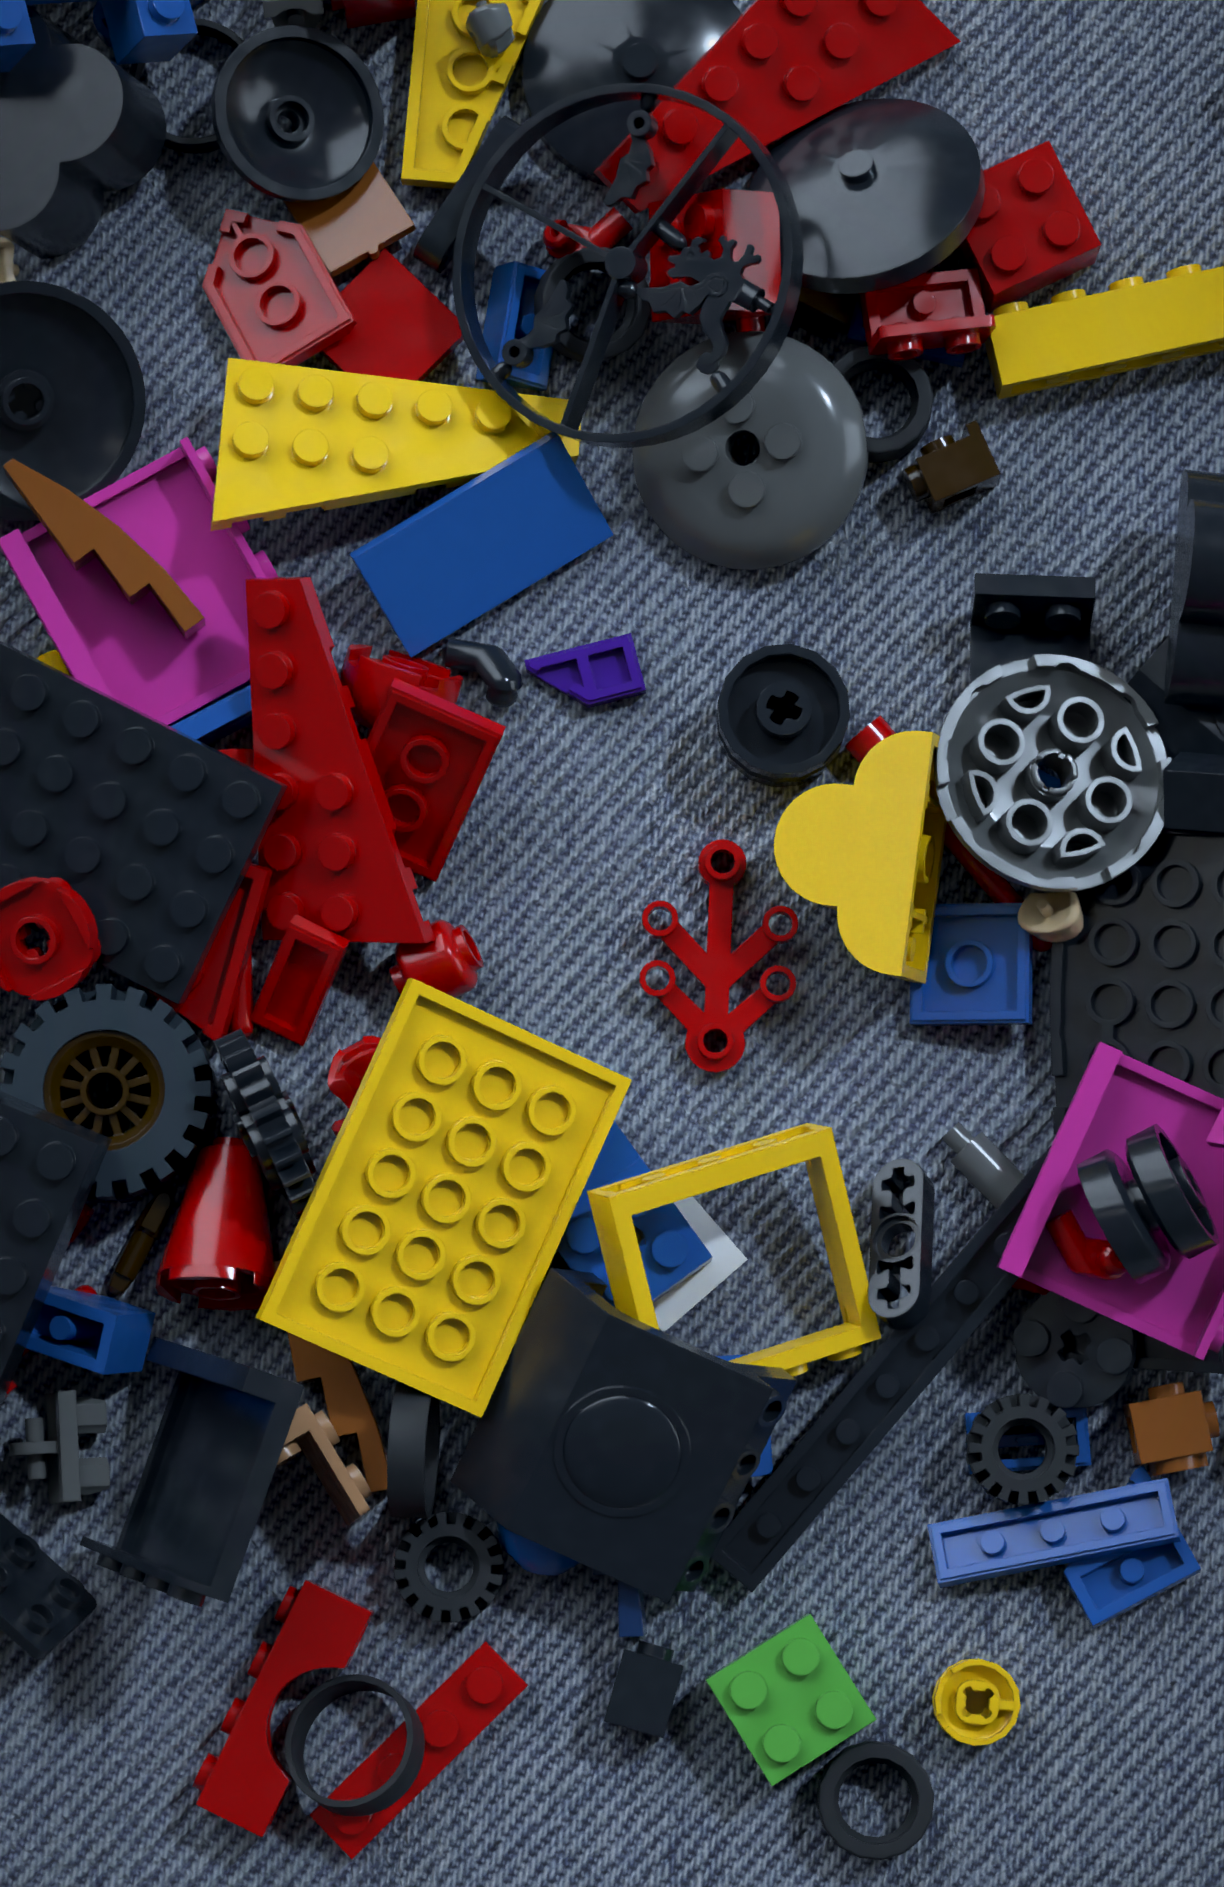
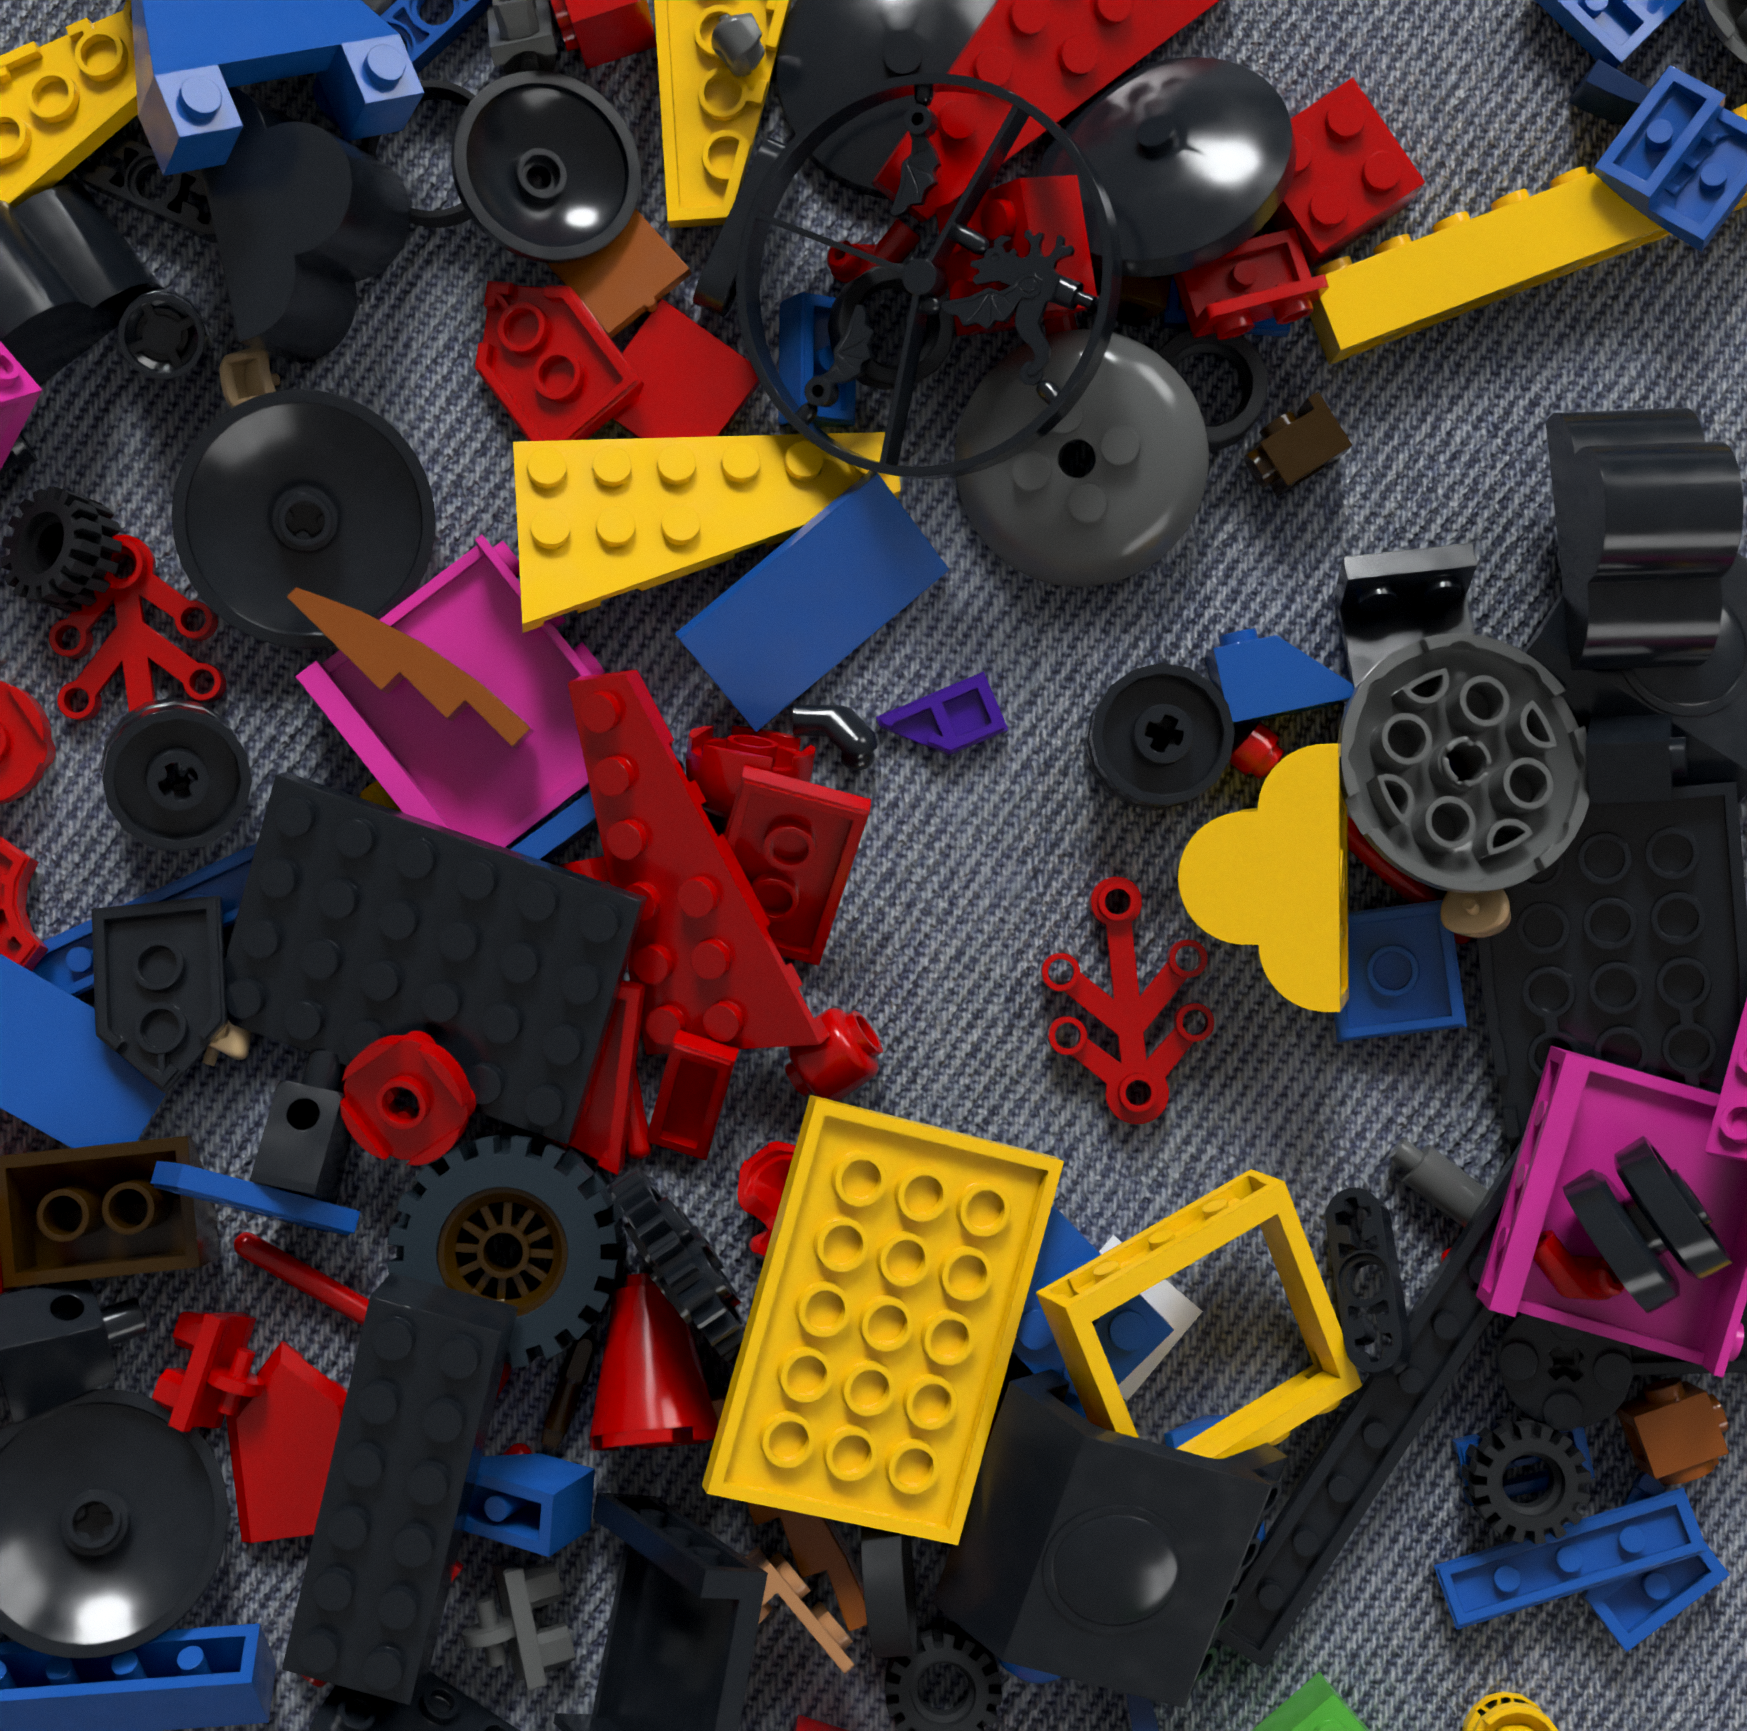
camera: 10 degrees left, 5 degrees up
none -> blue slope [1205,628,1354,726]

